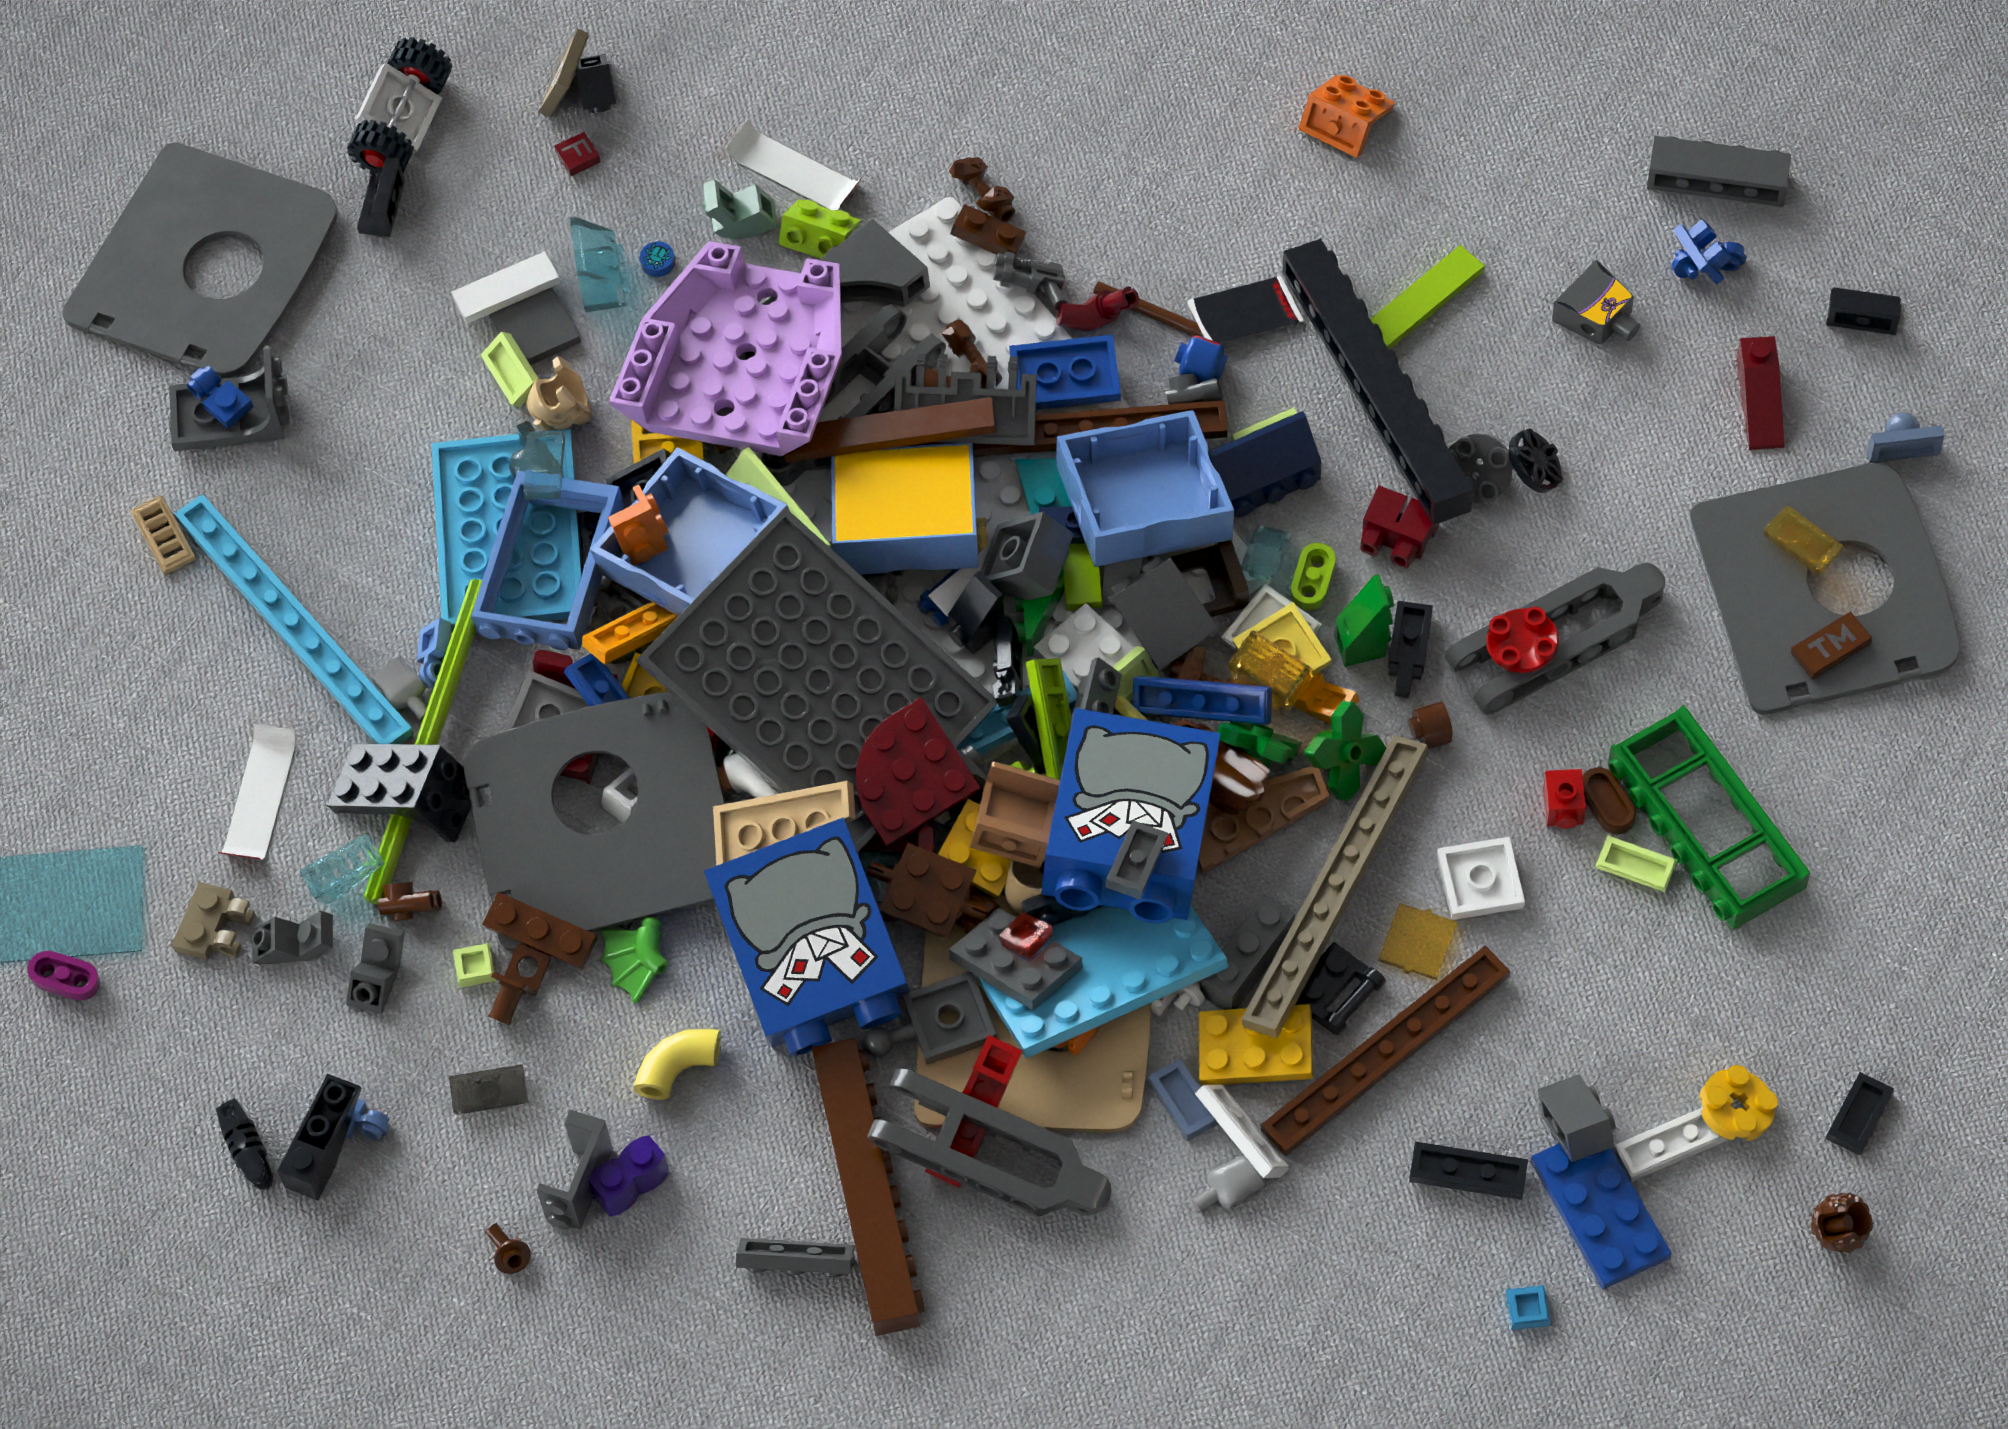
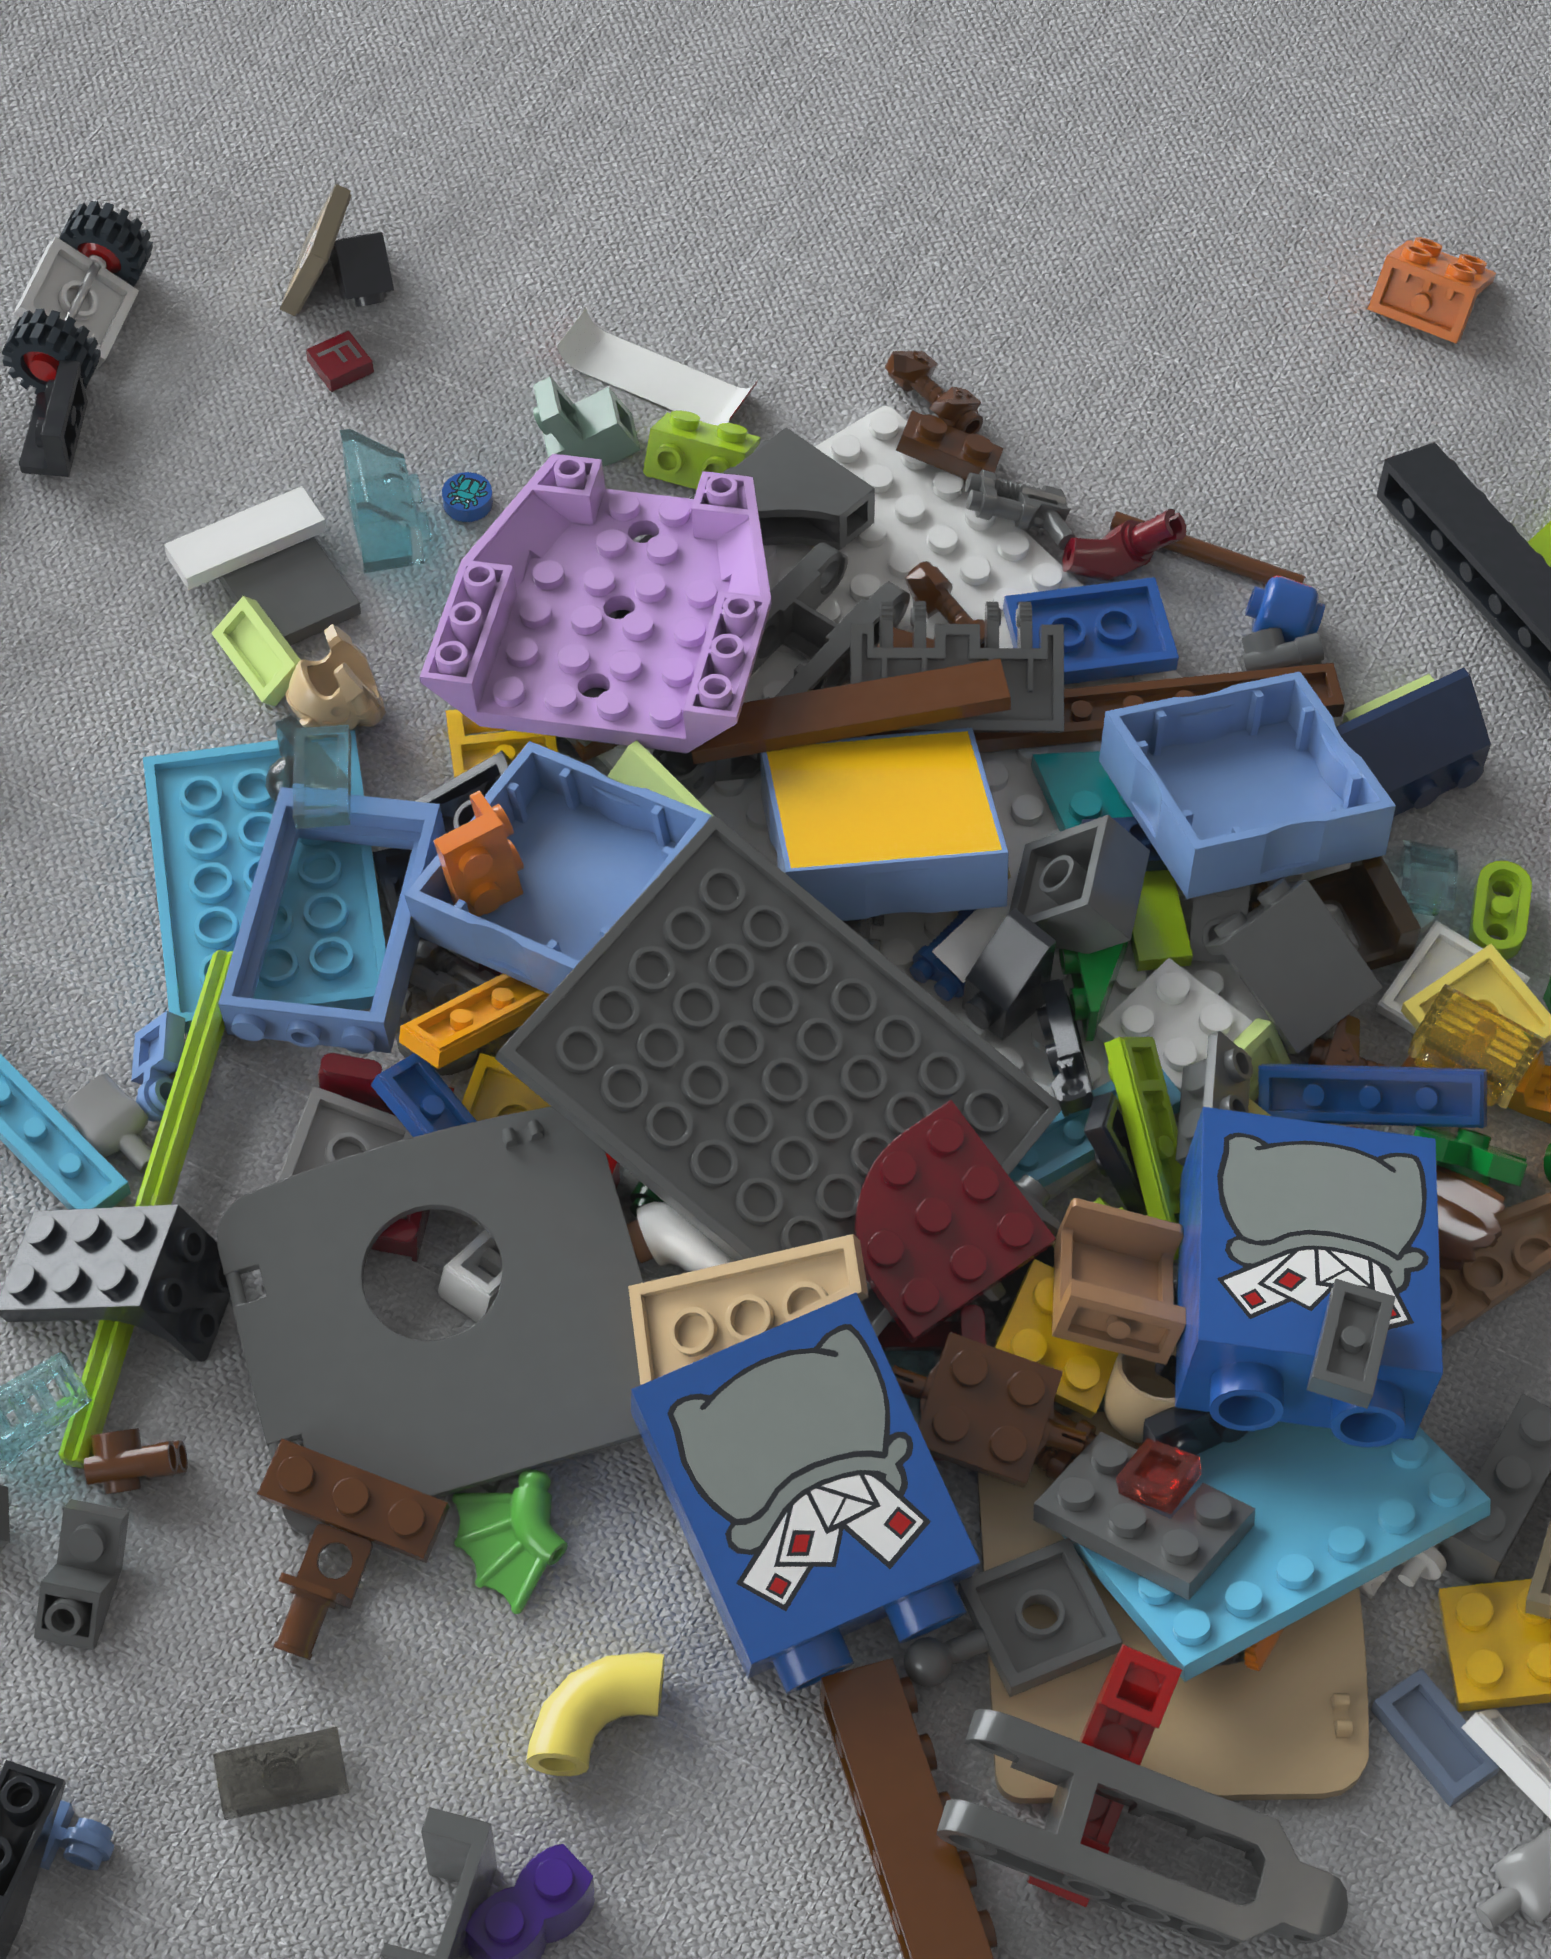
camera: 10 degrees left, 5 degrees down
yellowish green tile [453,943,496,988] -> none
black sticker [1187,276,1303,343] -> none

